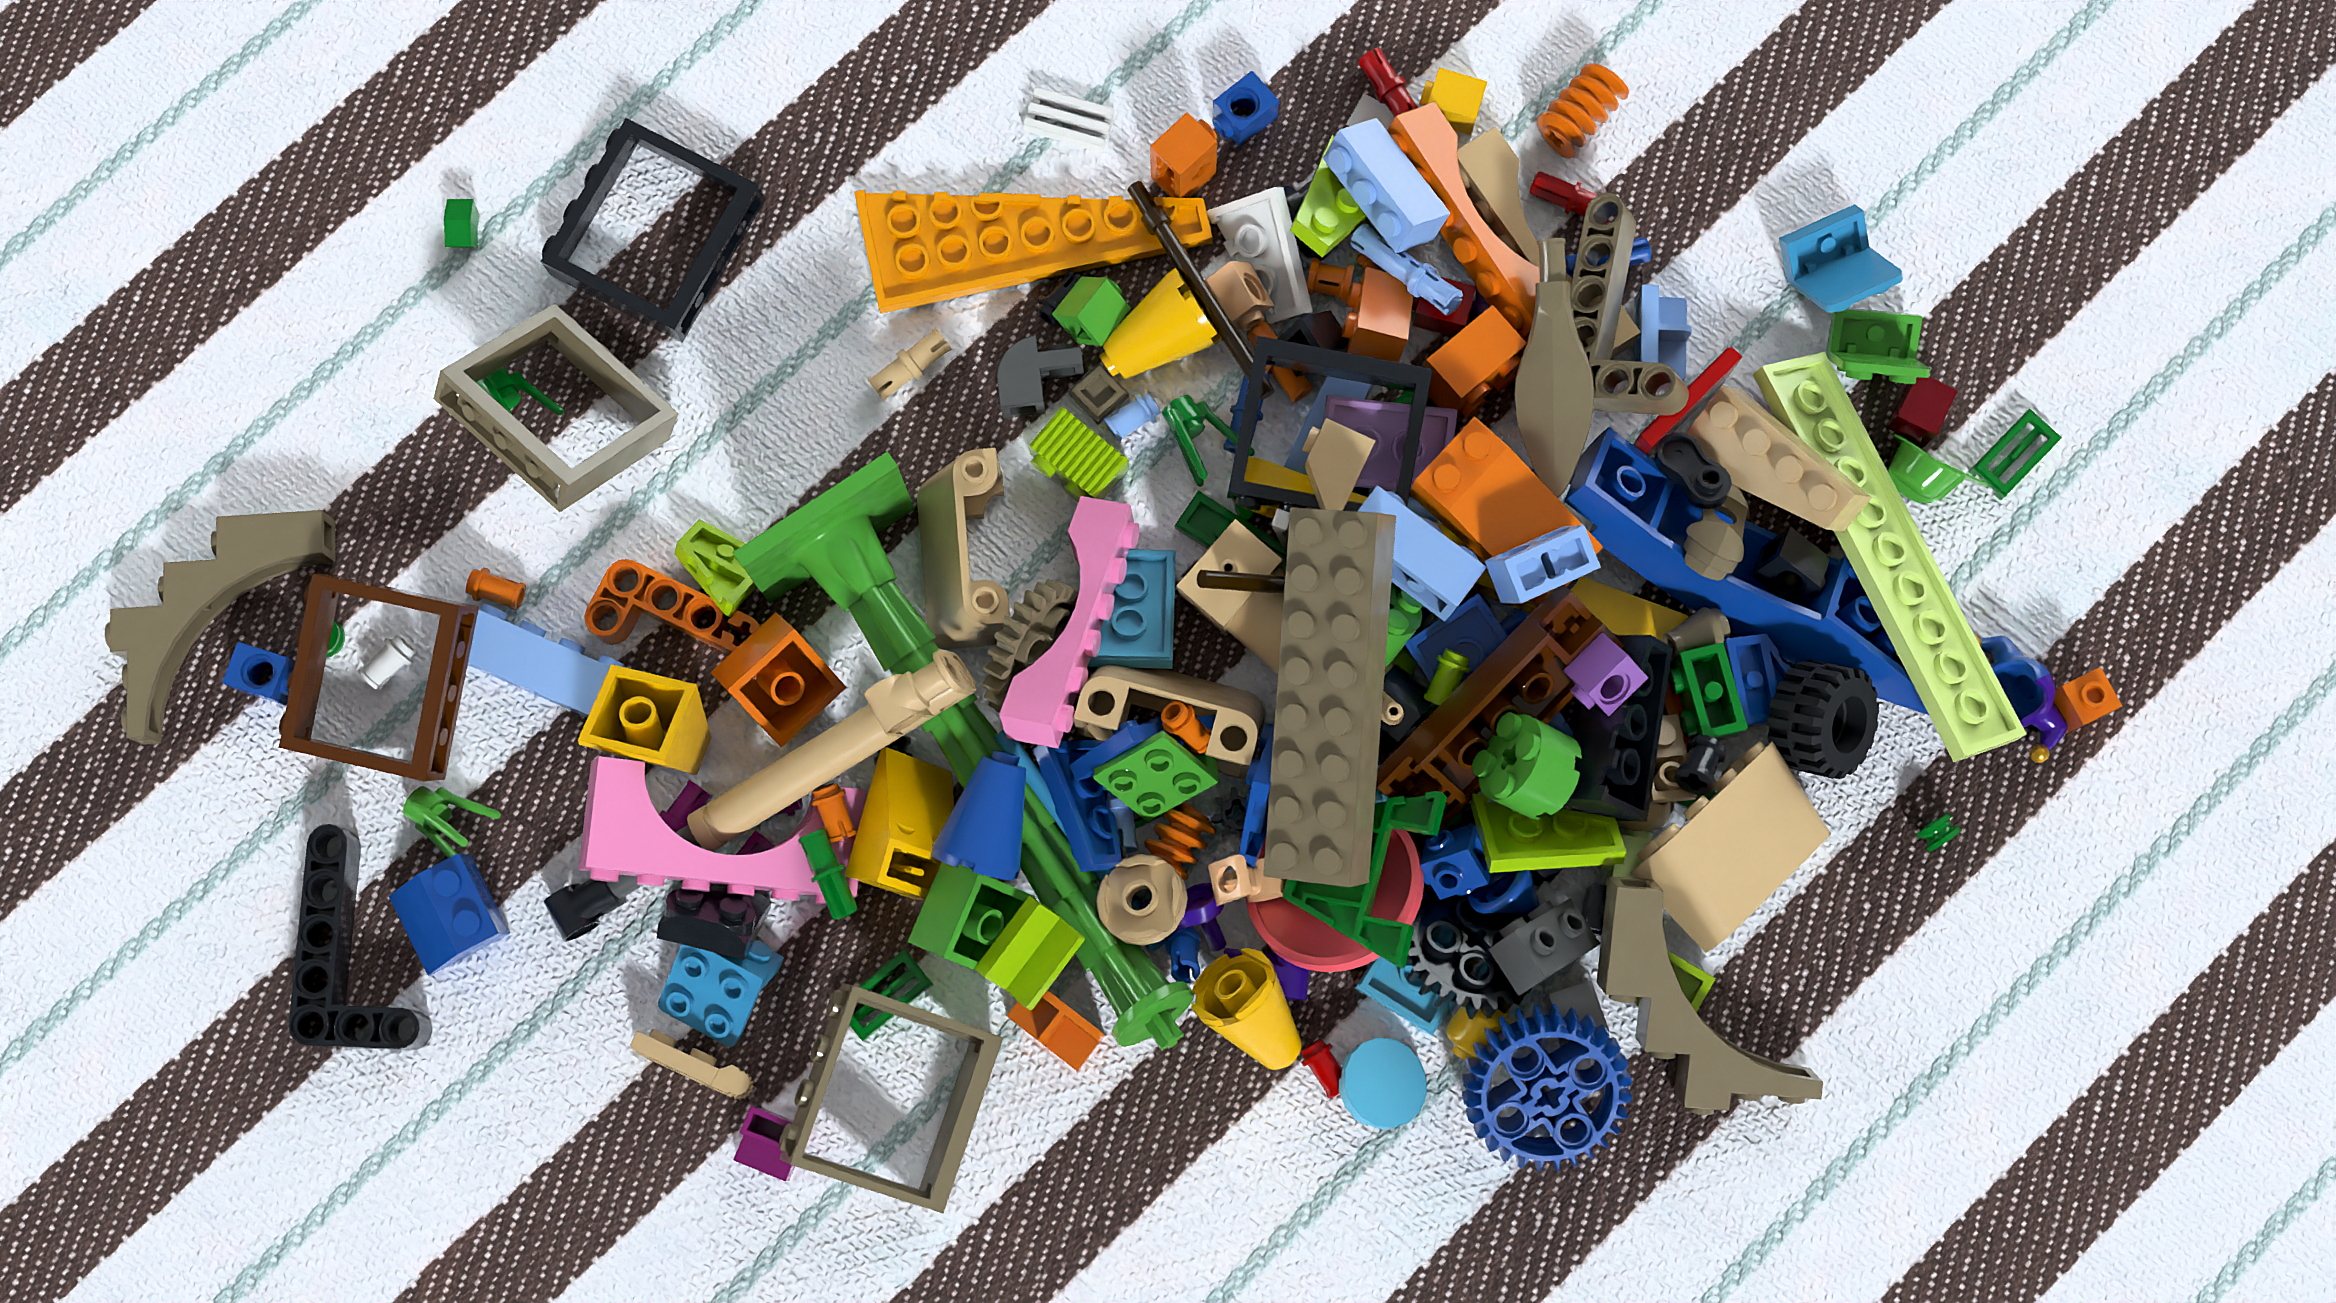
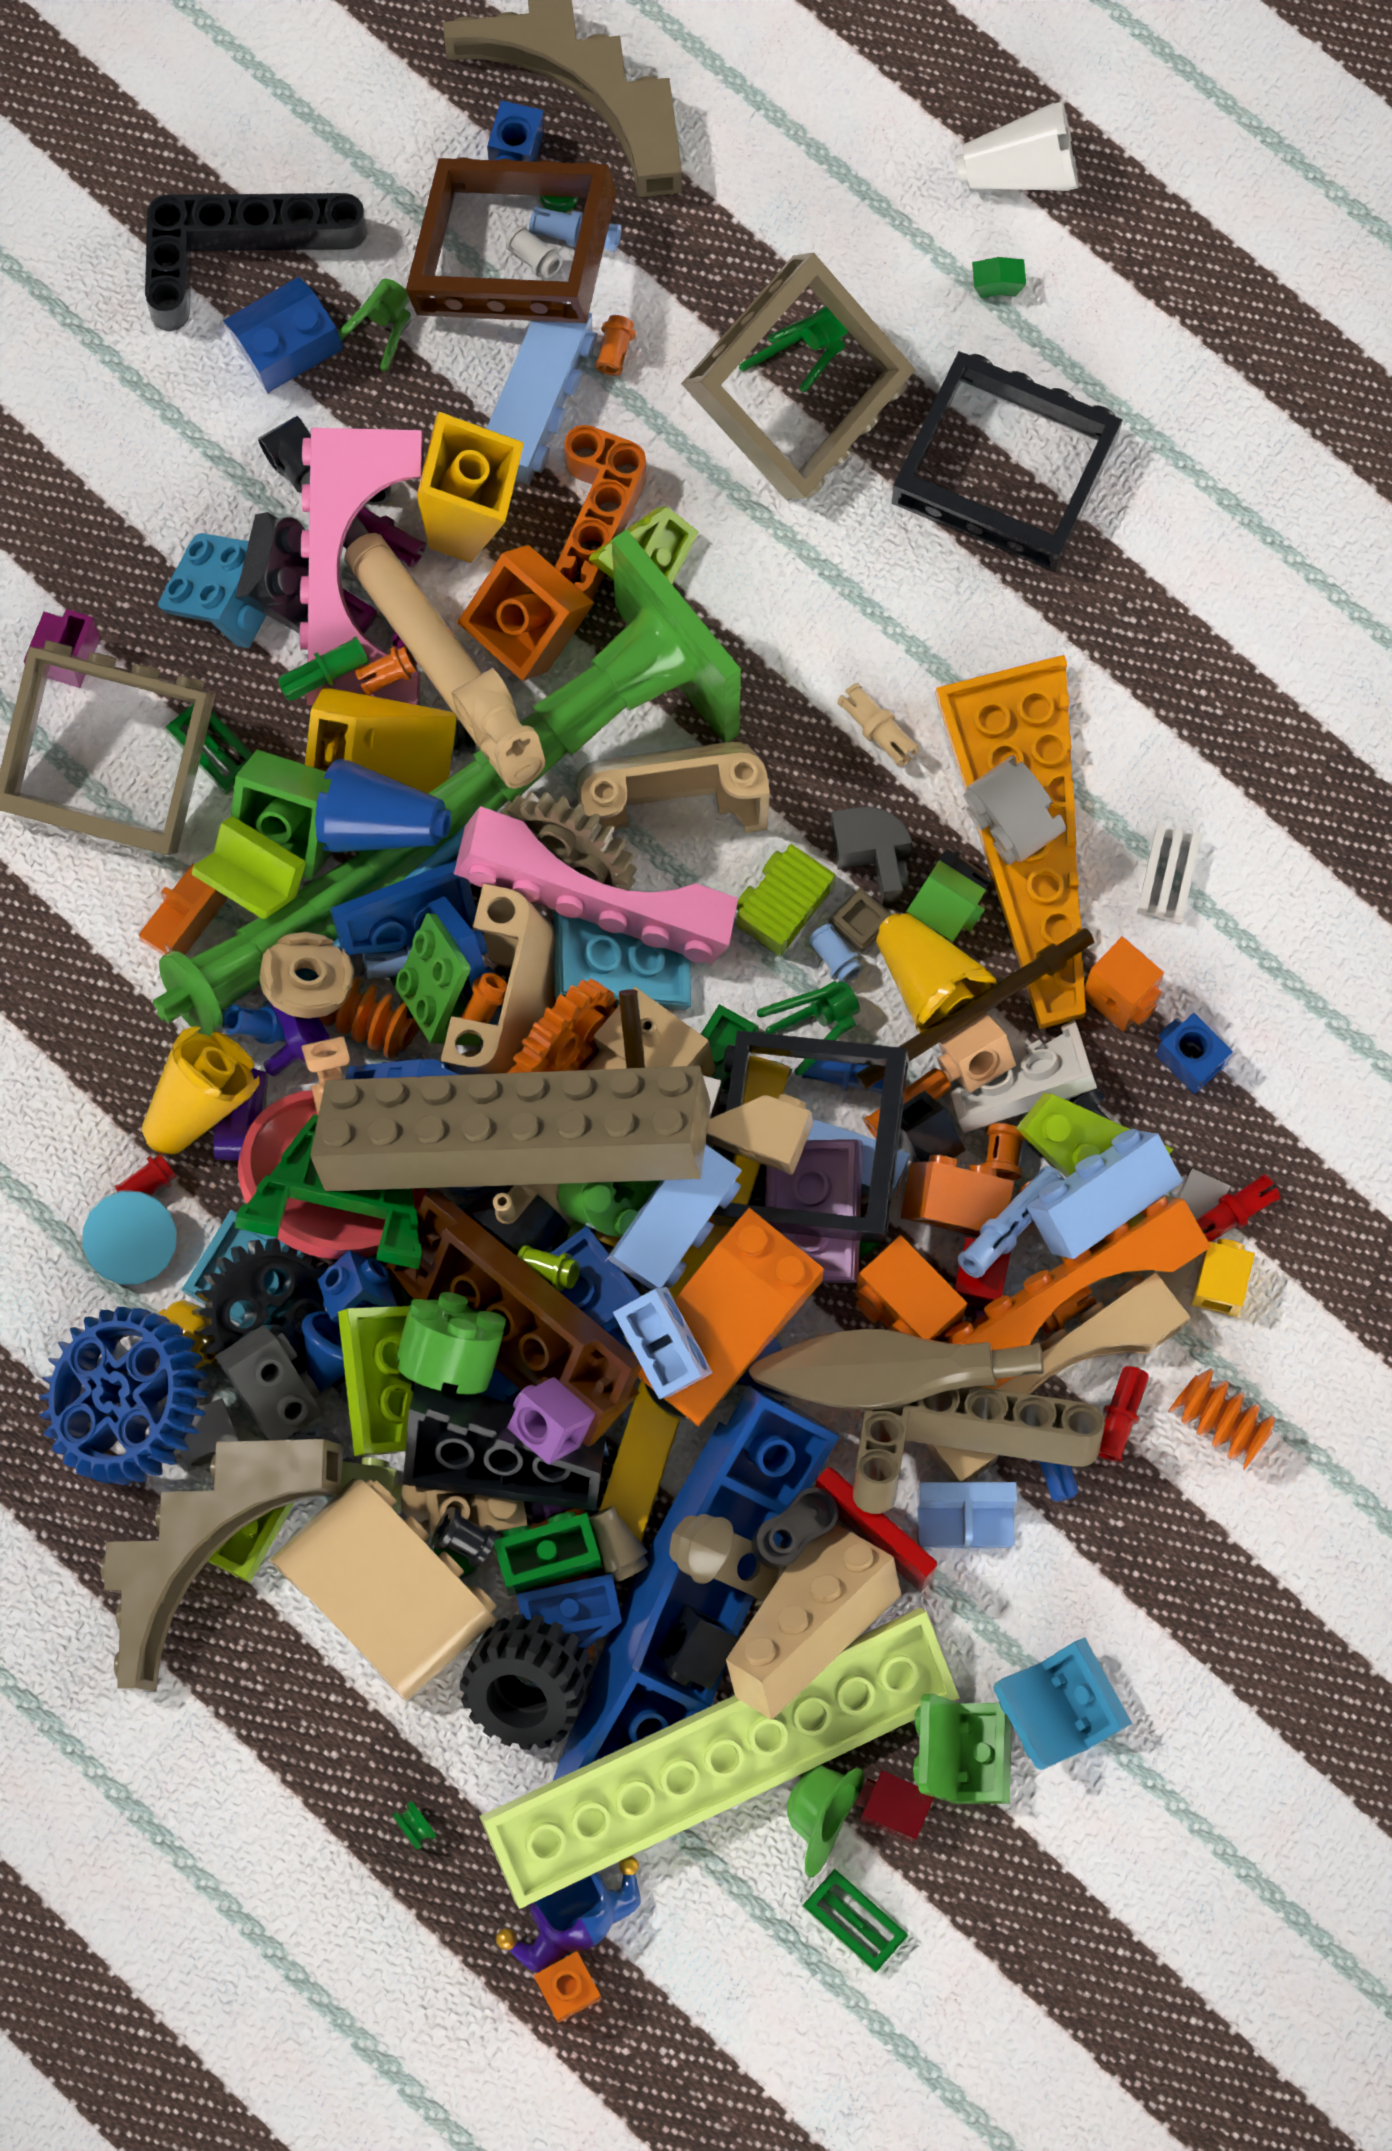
camera: 85 degrees right, 5 degrees down
tan hinge [630,1029,755,1101] -> none
none -> orange gear [507,978,617,1073]
none -> light blue pin [529,206,621,253]
none -> white cone [955,102,1079,191]
none -> light grey brick [963,755,1066,866]

